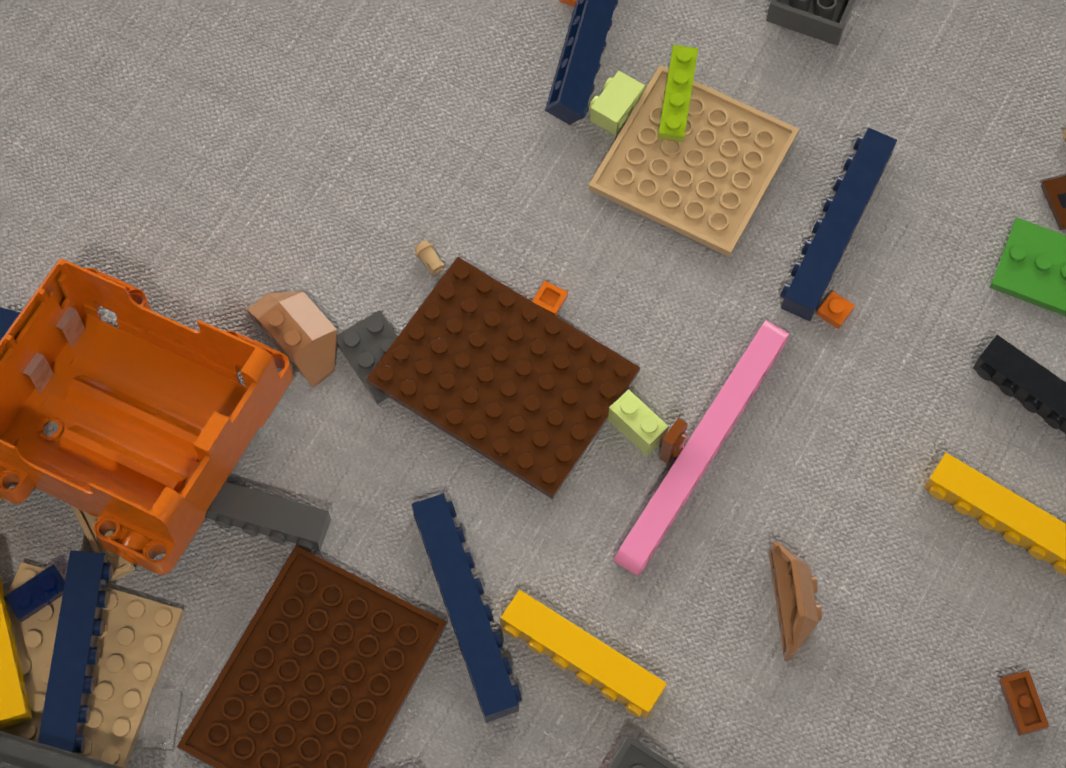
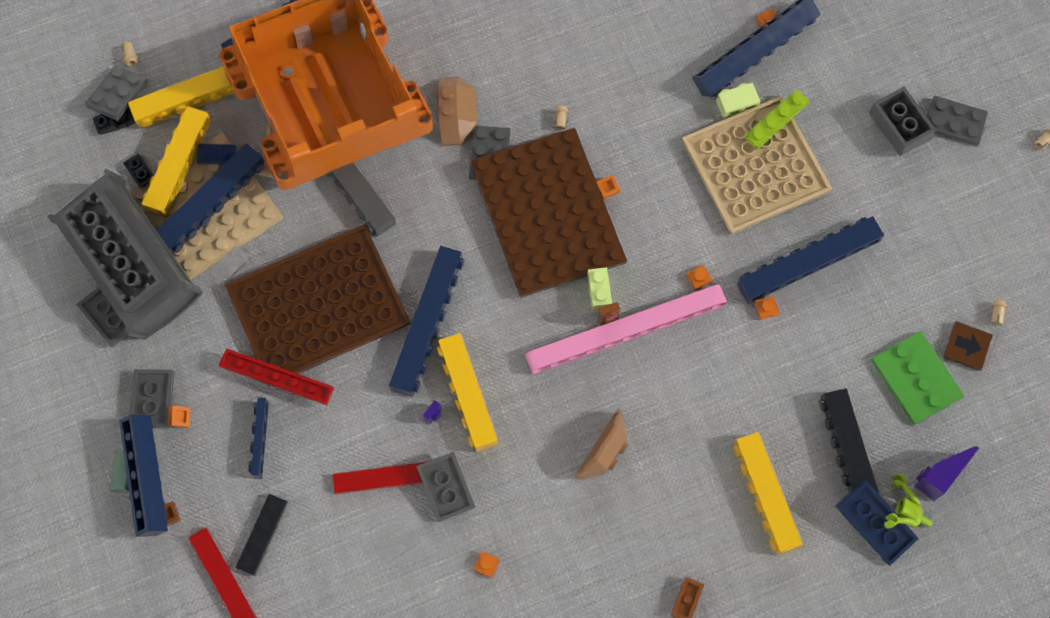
camera: 40 degrees right, 5 degrees up
none -> dark purple plate [422,400,442,424]
none -> orange plate [686,265,713,291]

